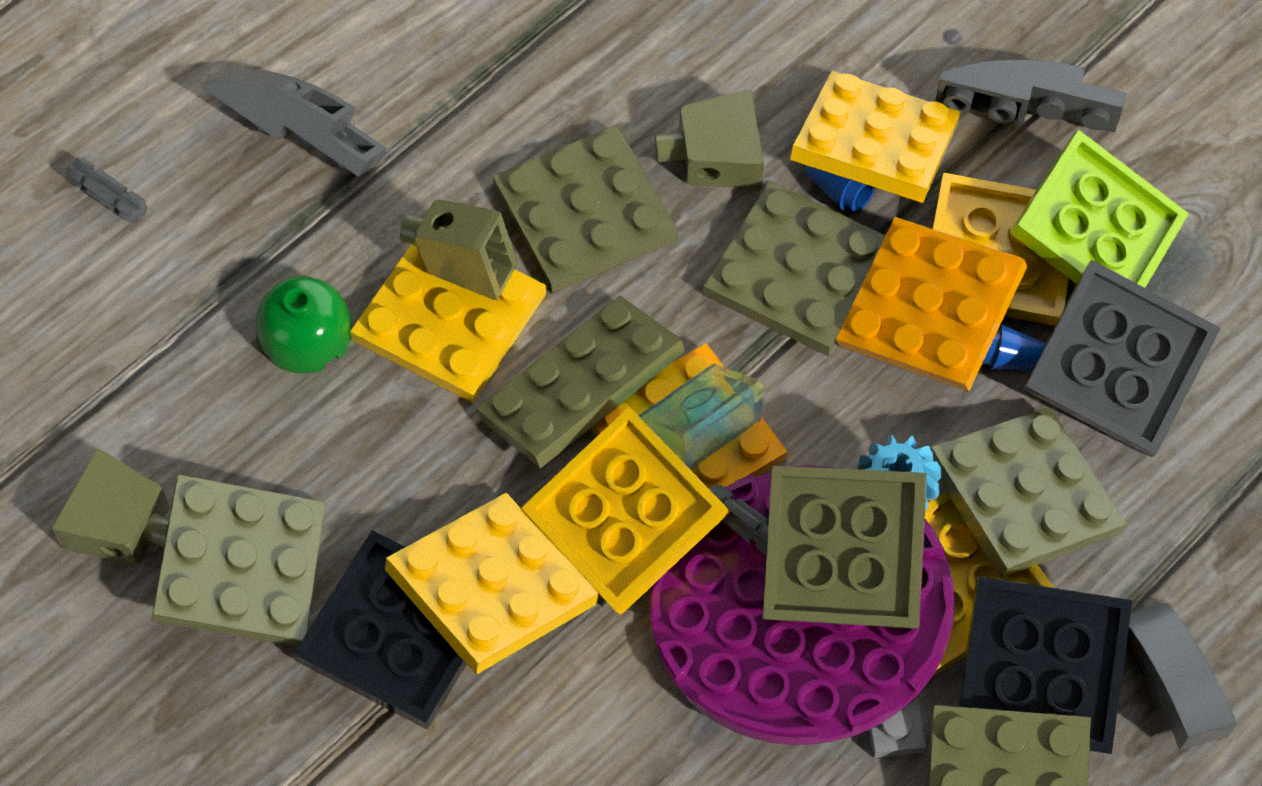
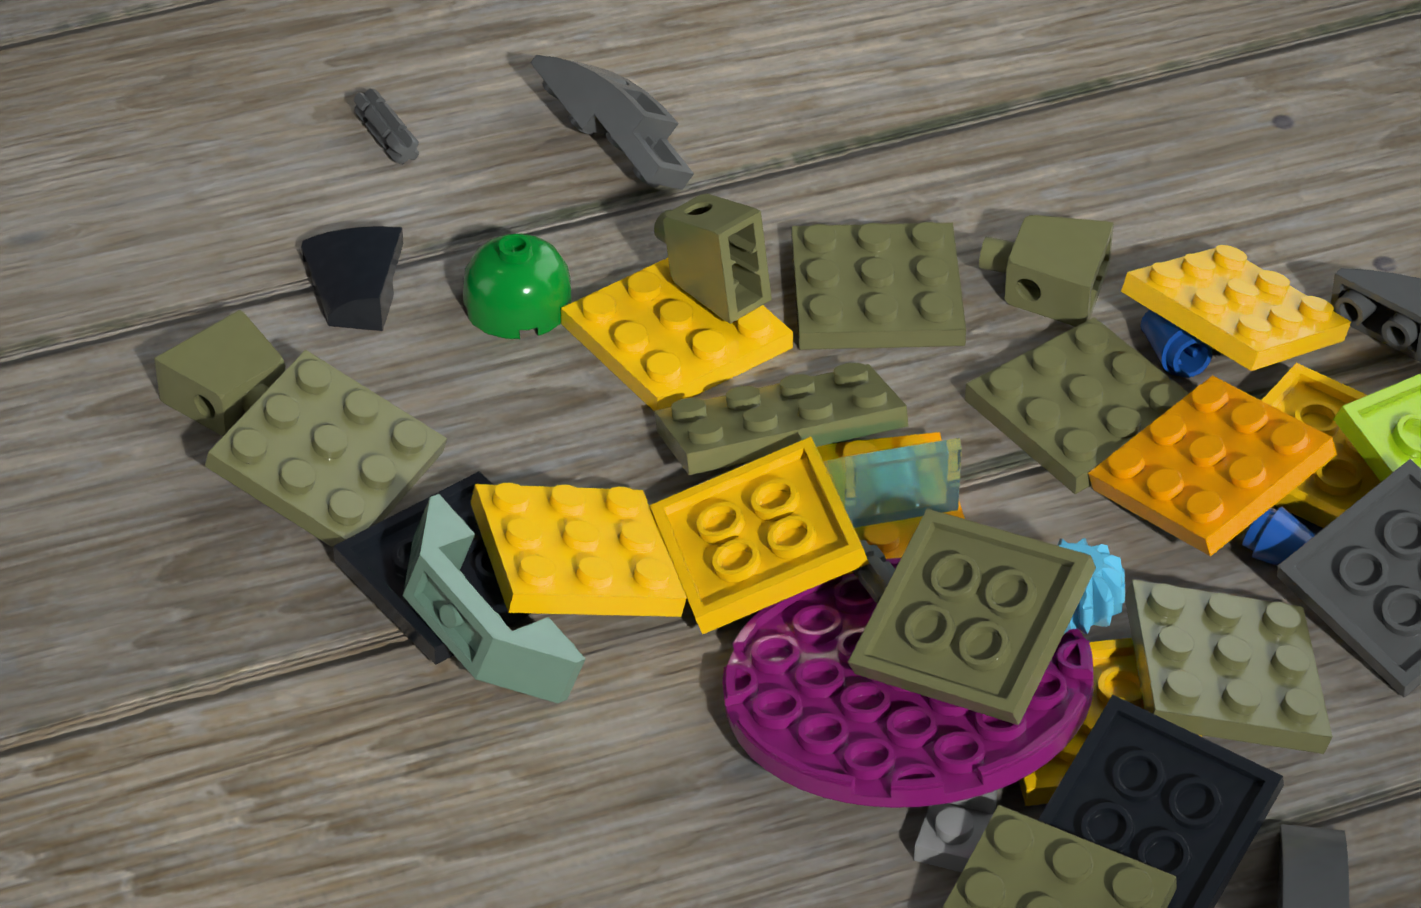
camera: 25 degrees right, 20 degrees down
none -> black slope [301,226,404,331]
none -> sand green slope [403,494,586,703]

